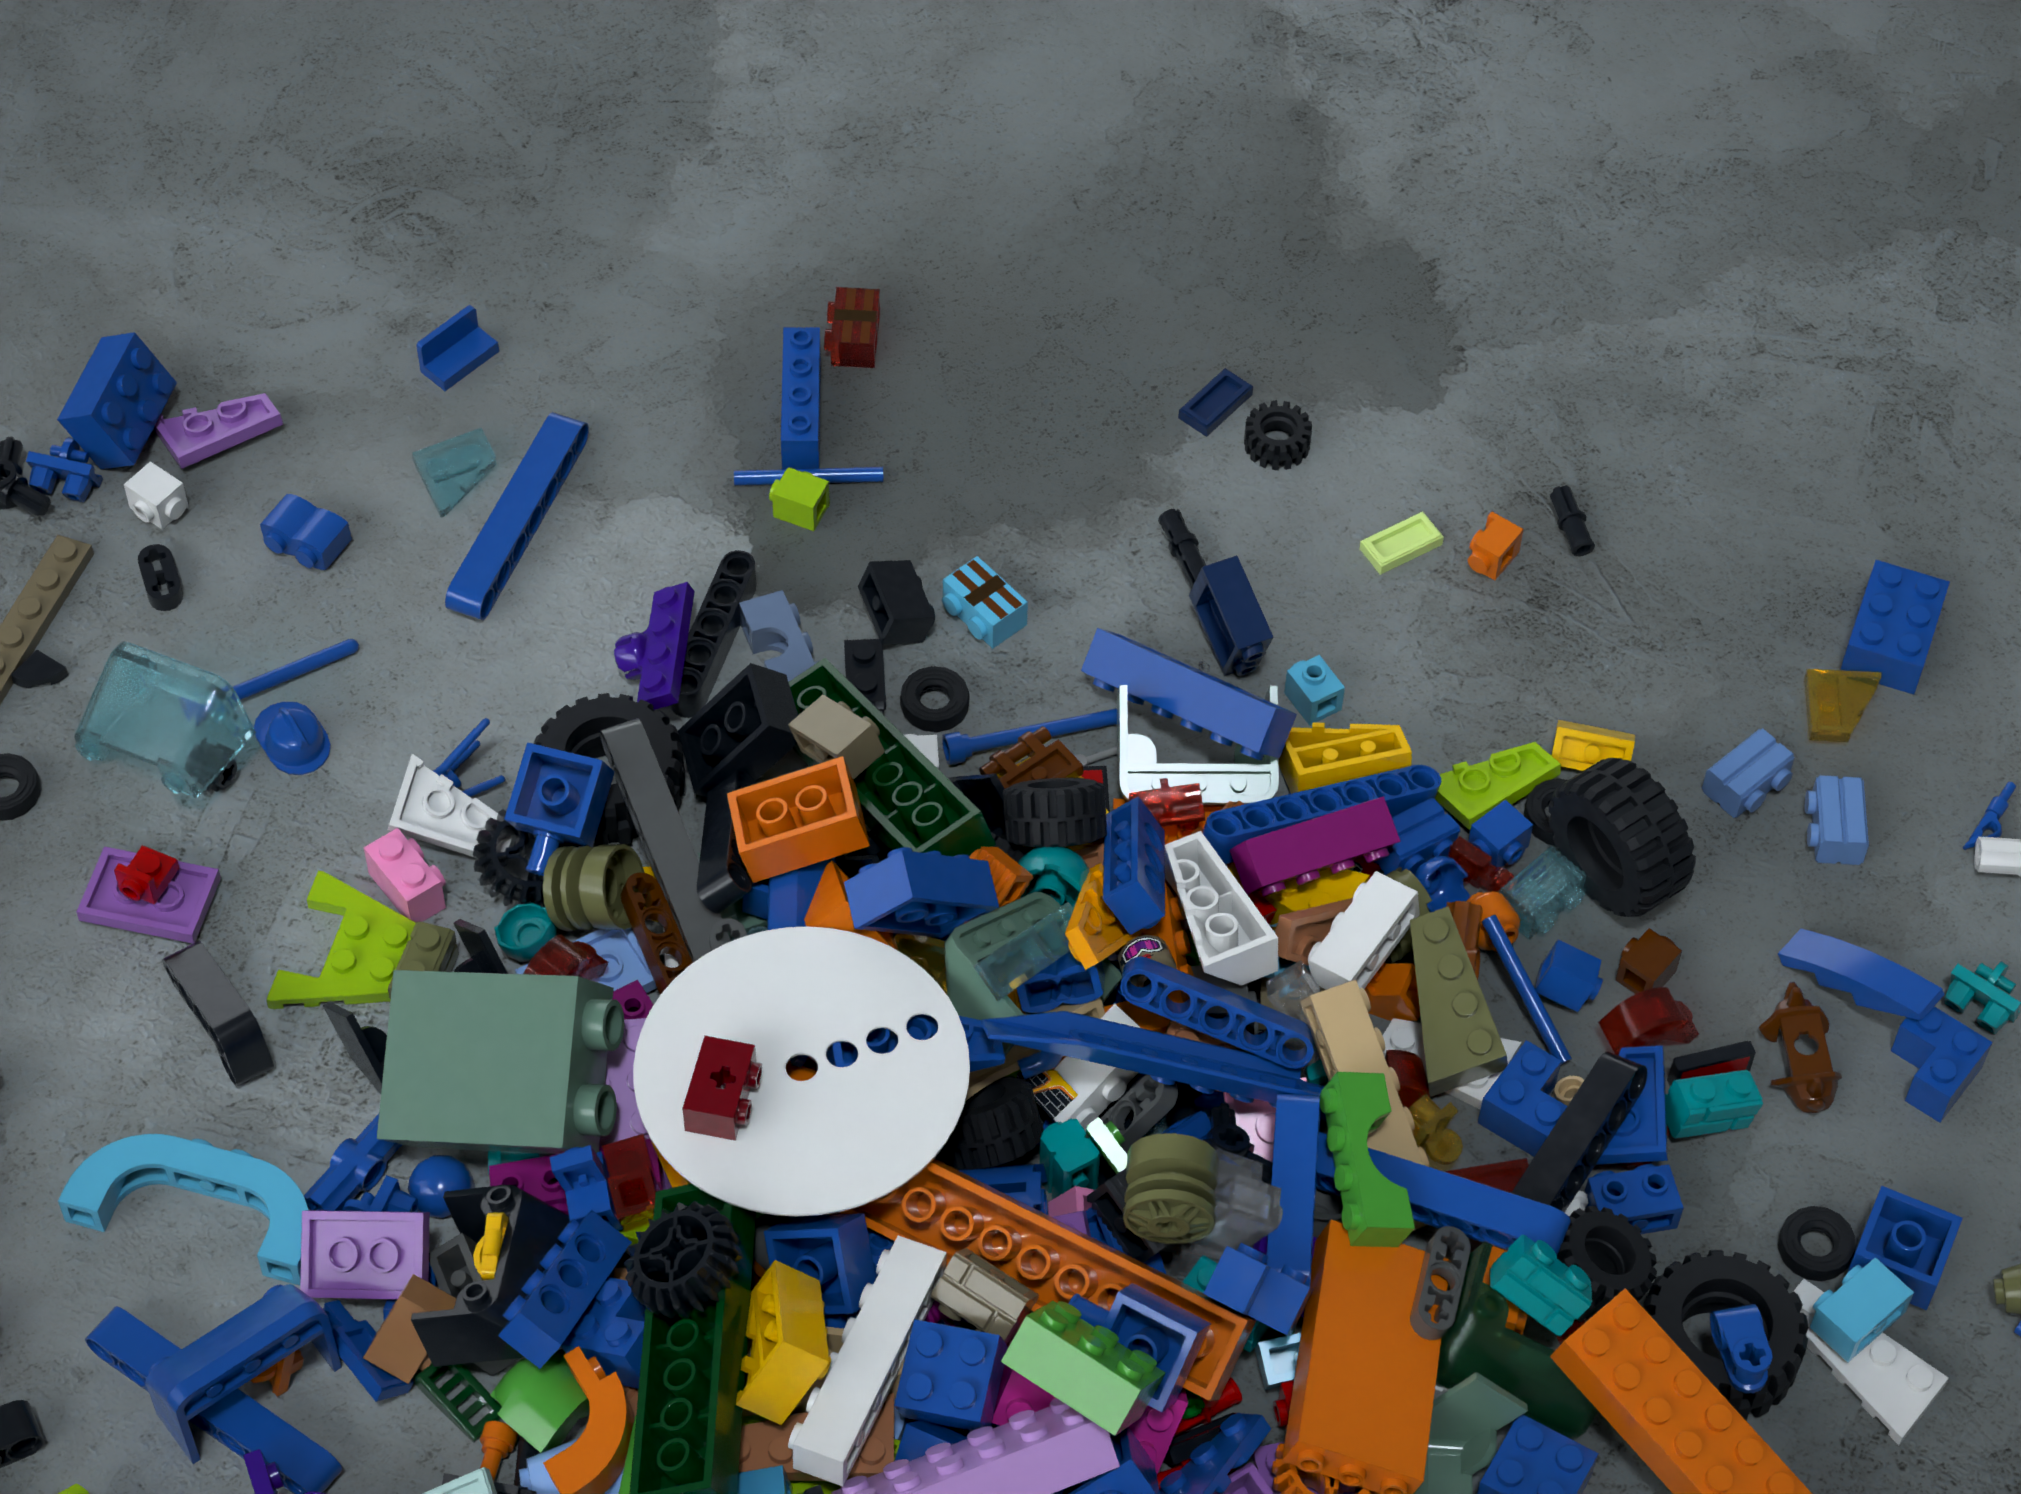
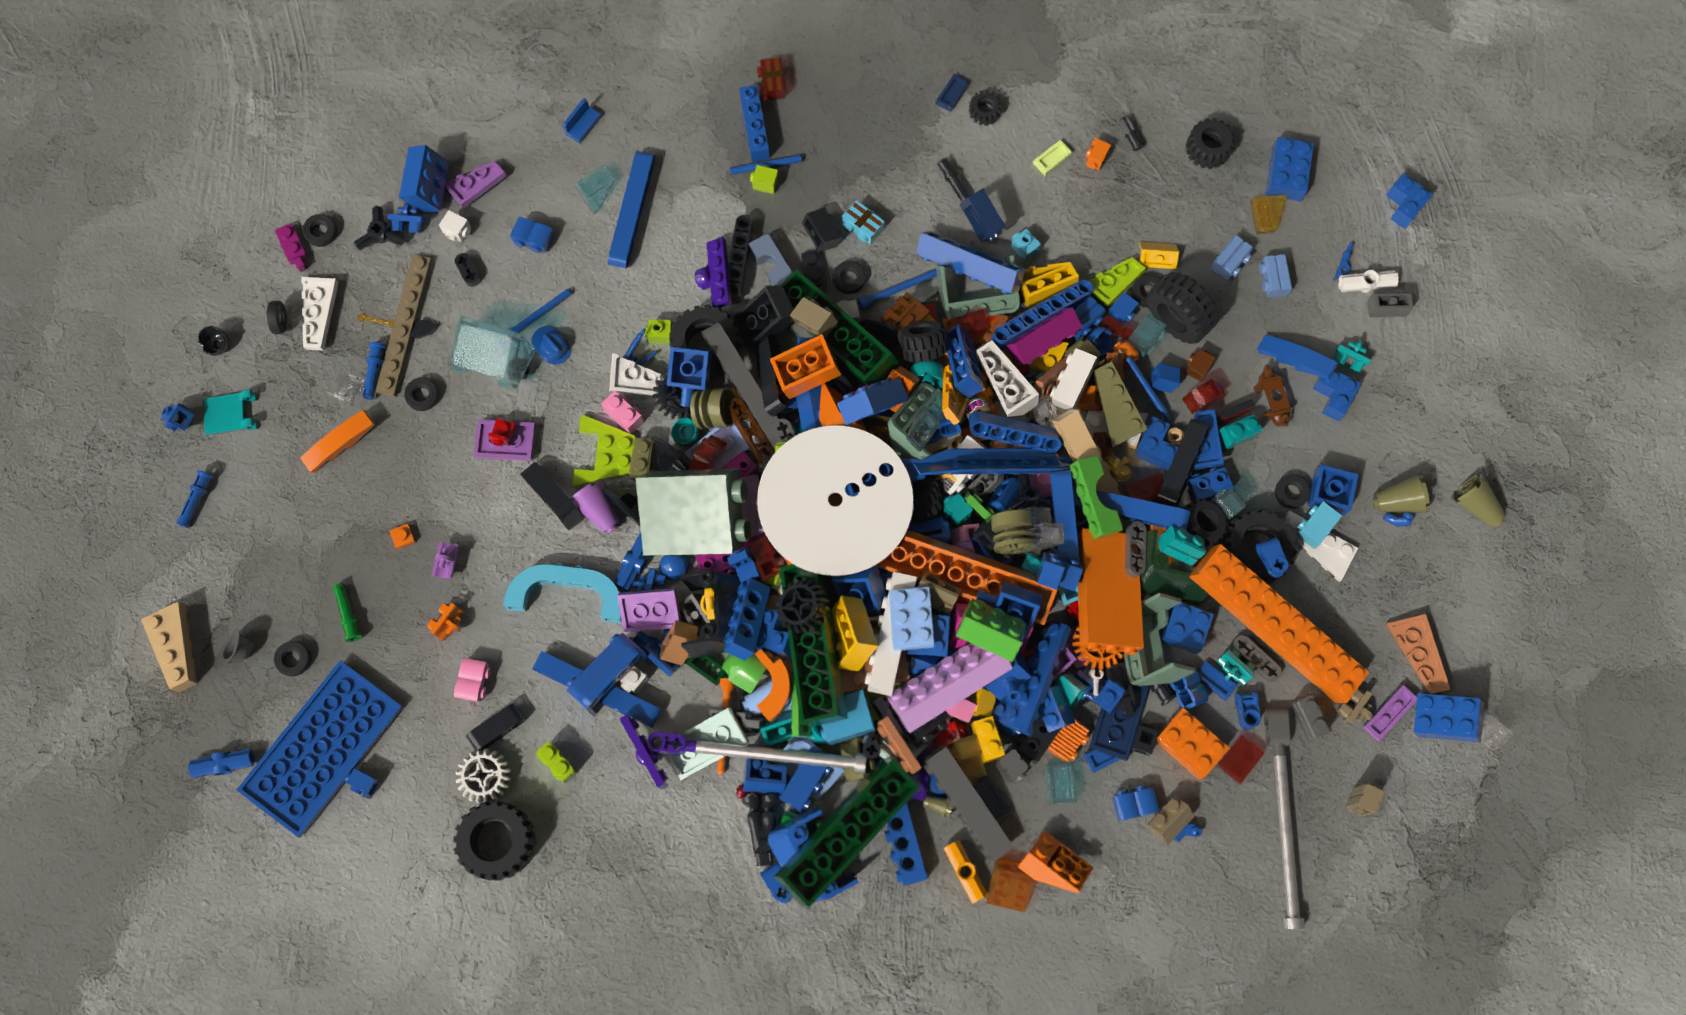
camera: 10 degrees left, 20 degrees up
dark red brick [682,1036,762,1141] -> none
none -> medium lavender cone [570,478,619,534]
none -> white brick [619,666,649,695]
none -> lime brick [645,319,672,344]
none -> light blue plate [889,587,934,651]
none -> black tyre [1186,118,1235,169]
none -> clear light blue brick [1212,488,1246,523]

